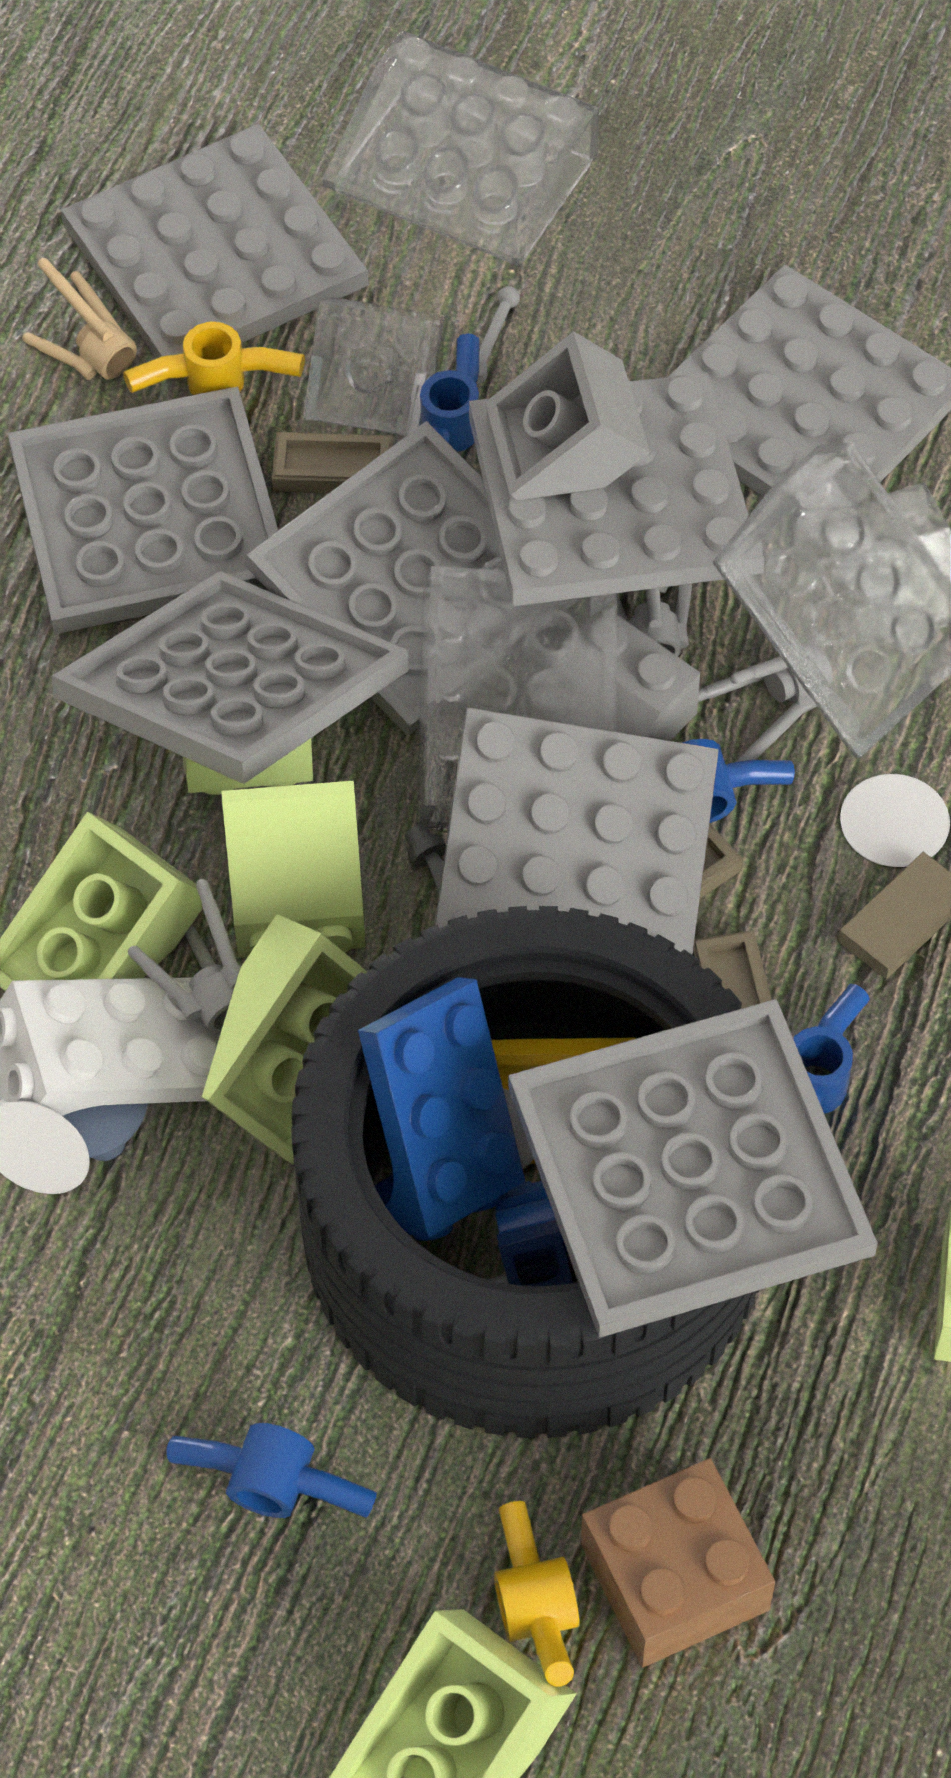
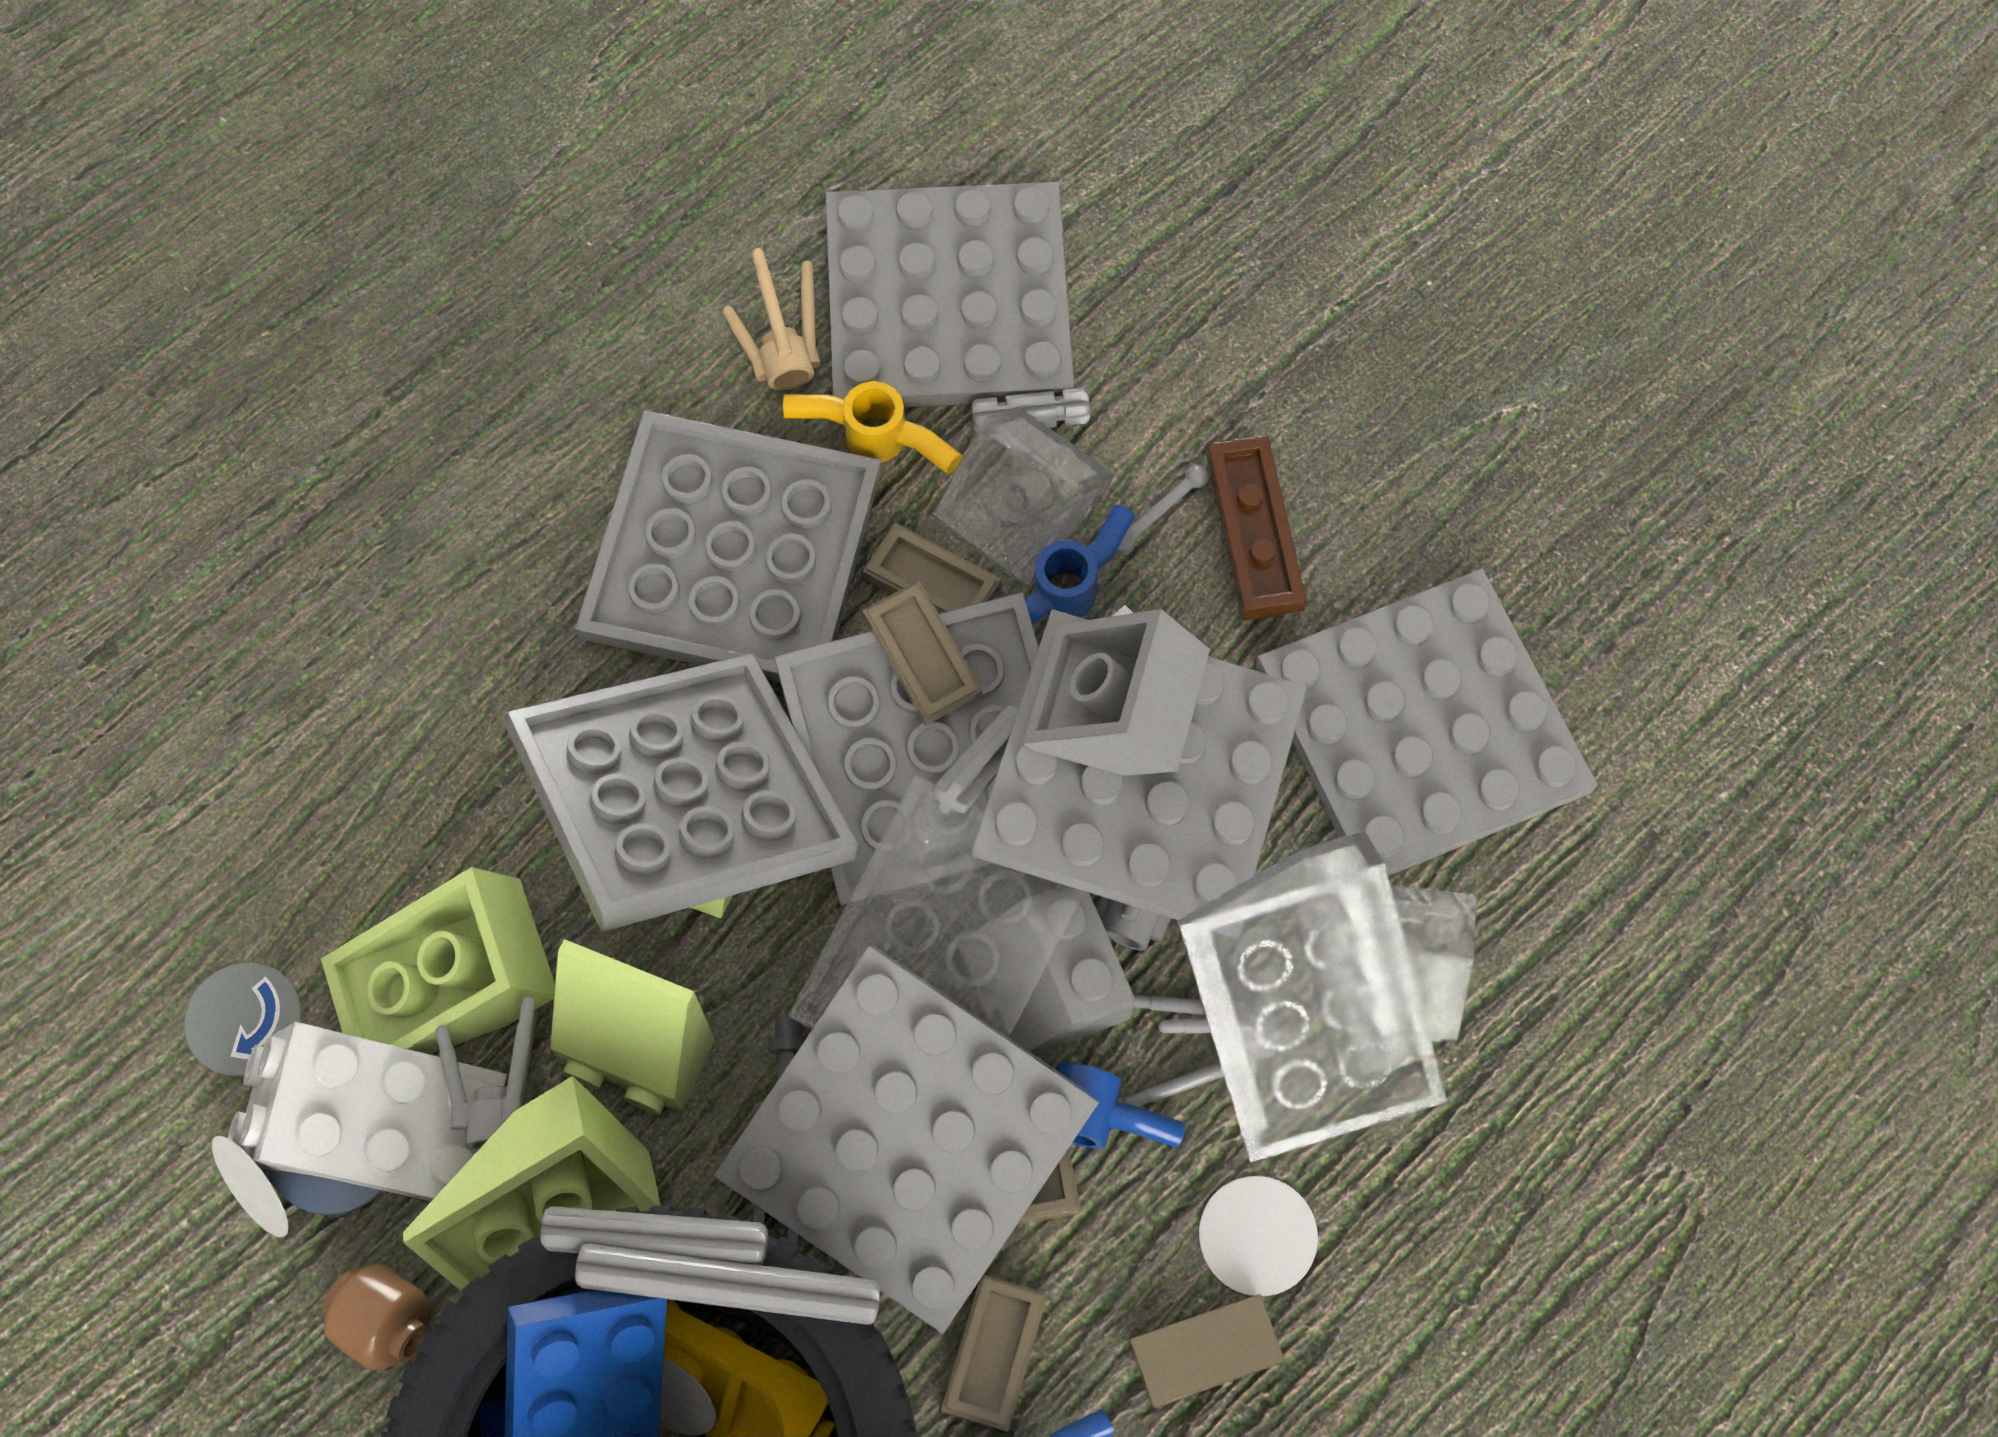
camera: 25 degrees right, 10 degrees up
clear slope [323,30,599,267] -> none
none -> medium nougat head [323,1264,430,1371]
none -> light grey axle [540,1206,768,1265]
none -> light grey axle [575,1243,880,1325]
none -> dark tan tile [862,580,983,726]
none -> light grey axle [932,705,1019,815]
none -> light grey axle [971,388,1090,435]
none -> reddish brown plate [1206,435,1307,620]

